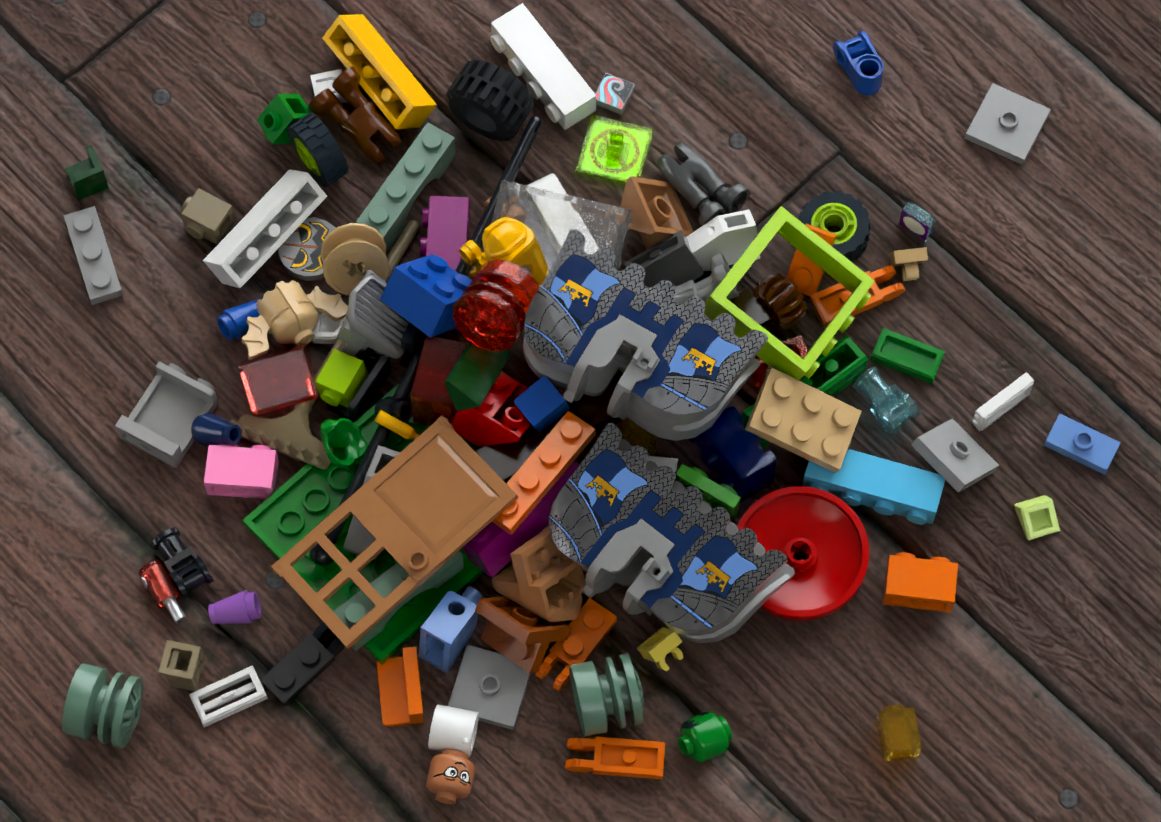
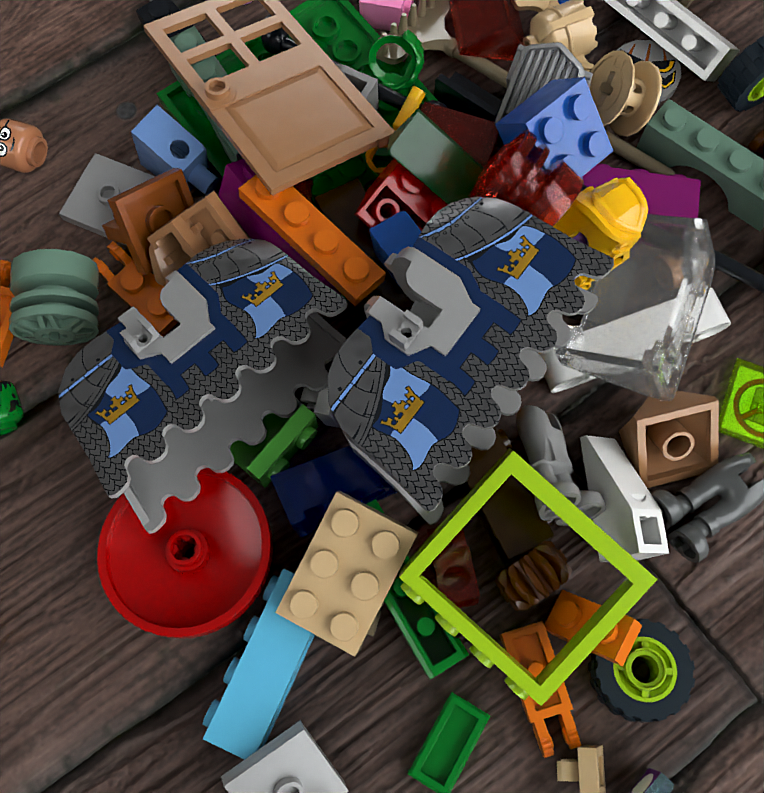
camera: 100 degrees right, 5 degrees up
lime brick [315,349,369,408] -> none
orange panel [377,647,424,727] -> none
white piece [428,704,479,757] -> none
dark grey panel [625,230,704,288] -> none
clear light blue connector [853,367,920,435] -> none
orange brick [883,552,958,613] -> none

